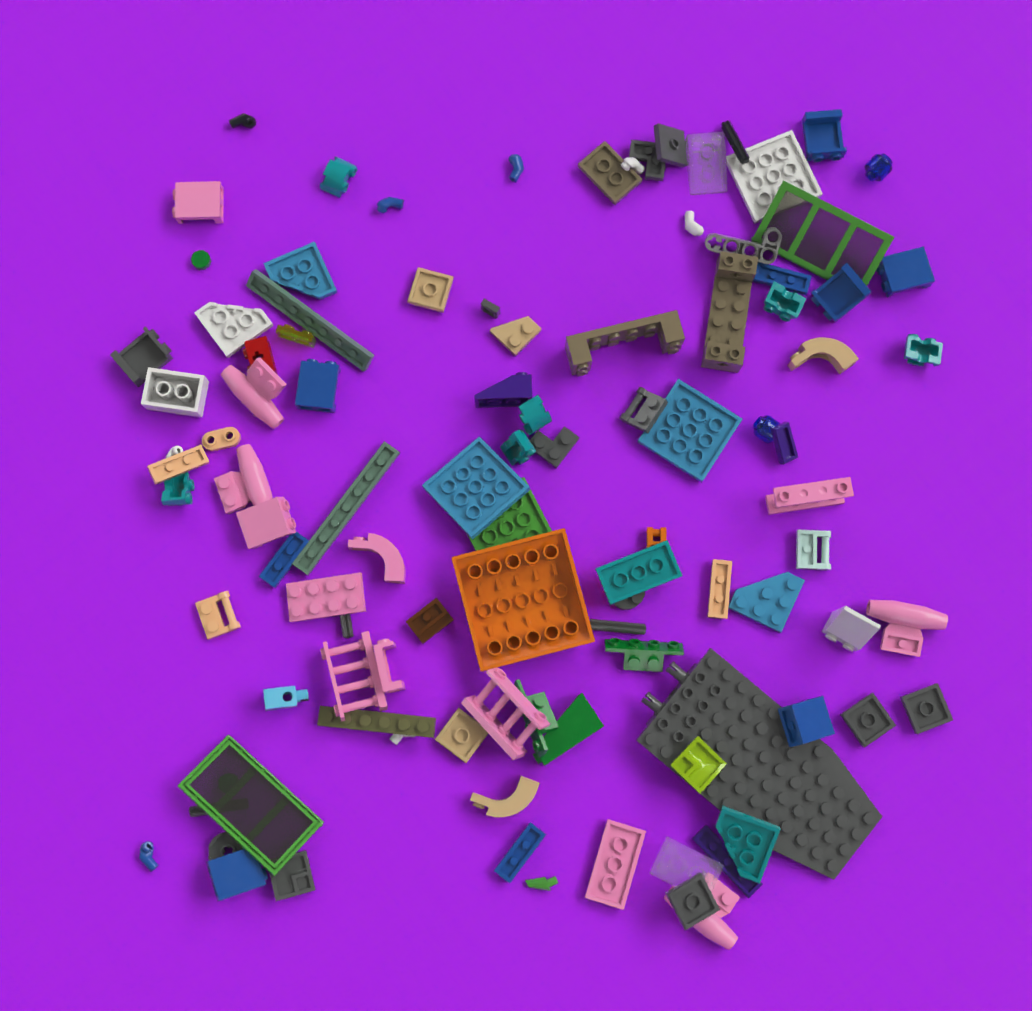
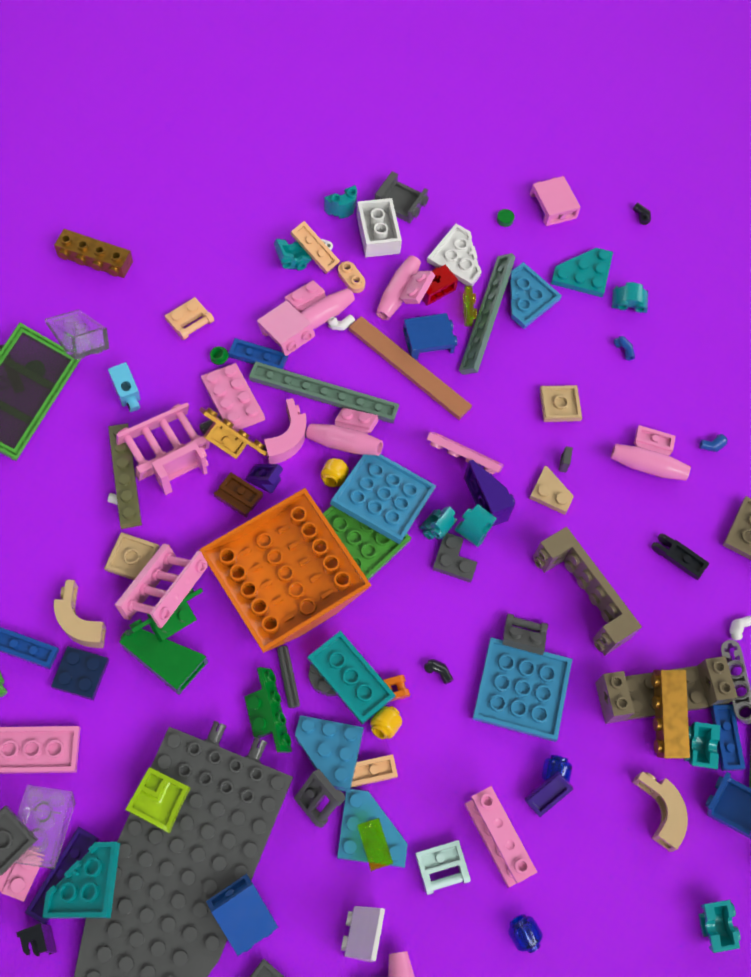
camera: 65 degrees right, 15 degrees down
none -> black hinge [16,923,57,956]
none -> clear slope [45,309,109,359]
none -> dark blue plate [51,646,109,701]
none -> pearl gold brick [54,229,133,278]
none -> pearl gold bracket [199,407,267,459]
none -> green plate [210,346,229,365]
none -> dark purple slope [246,464,283,493]
none -> dark grey plate [294,769,345,828]
none -> dark azure plate [295,715,364,792]
none -> bright pink plate [306,407,383,456]
none -> yellow head [320,458,349,487]
none -> teal cylinder [324,185,357,219]
none -> white arm [327,314,355,331]
none -> nougat tile [349,316,472,420]
none -> clear neon green plate [357,818,393,871]
none -> yellow head [370,706,402,739]
none -> black arm [424,659,454,685]
none -> bright pink plate [427,432,504,474]
none -> clear blue head [508,914,543,953]
none -> teal plate [551,248,613,297]
none -> bright pink plate [611,425,691,481]
none -> black hinge [651,533,710,580]
none -> pearl gold brick [651,670,690,758]

